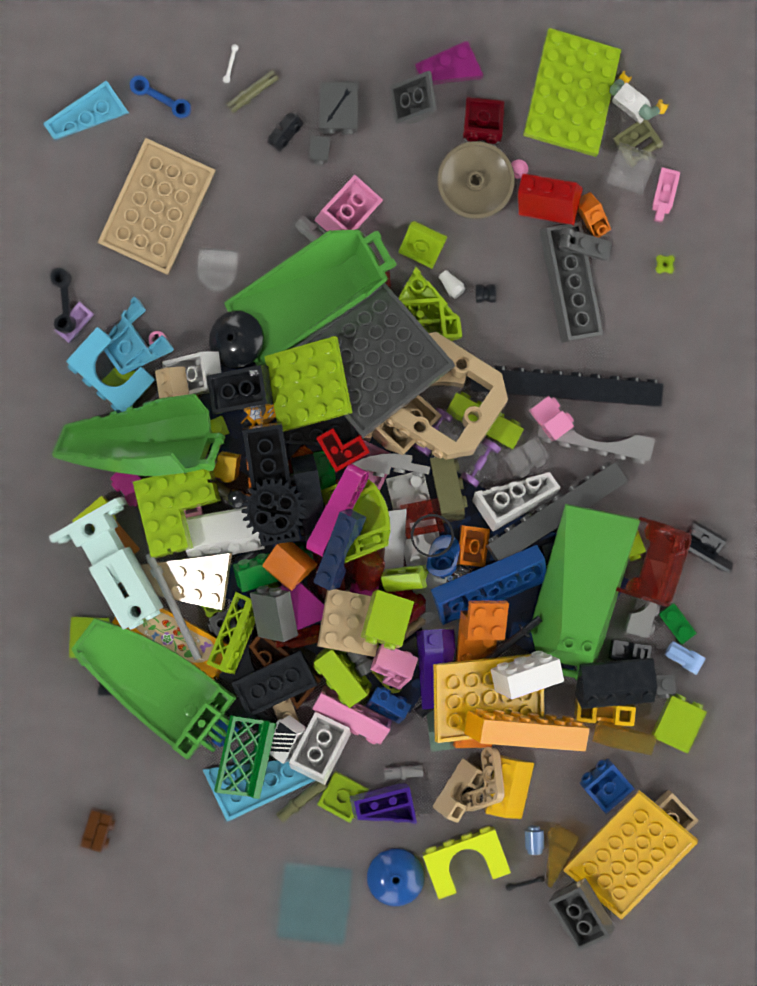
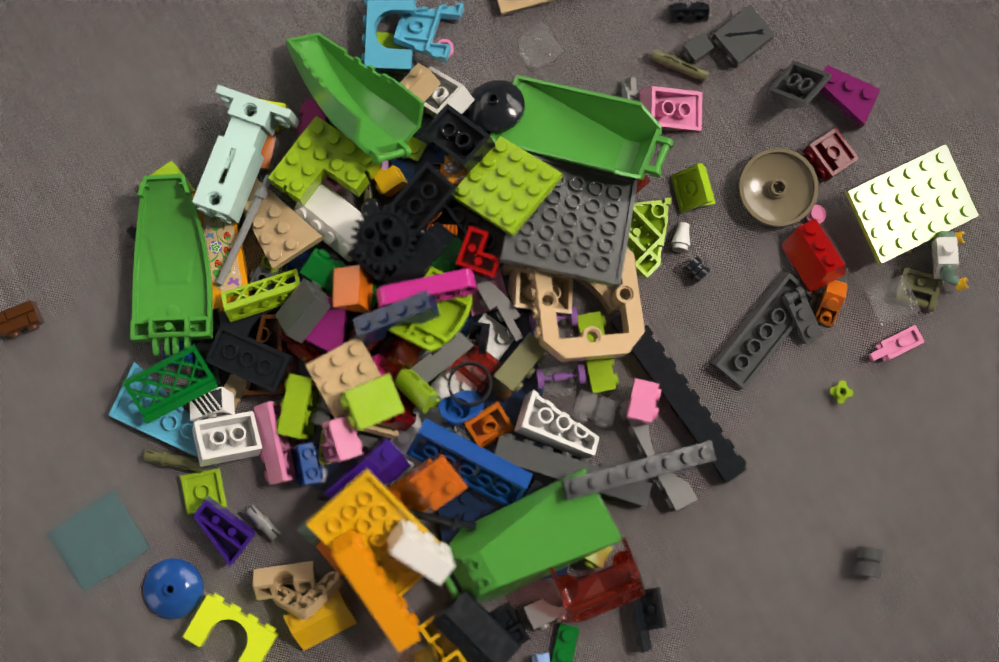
camera: 50 degrees right, 5 degrees down
none -> black bracket [468,321,490,355]
none -> plate [561,441,716,500]
none -> olive pin [650,48,709,83]

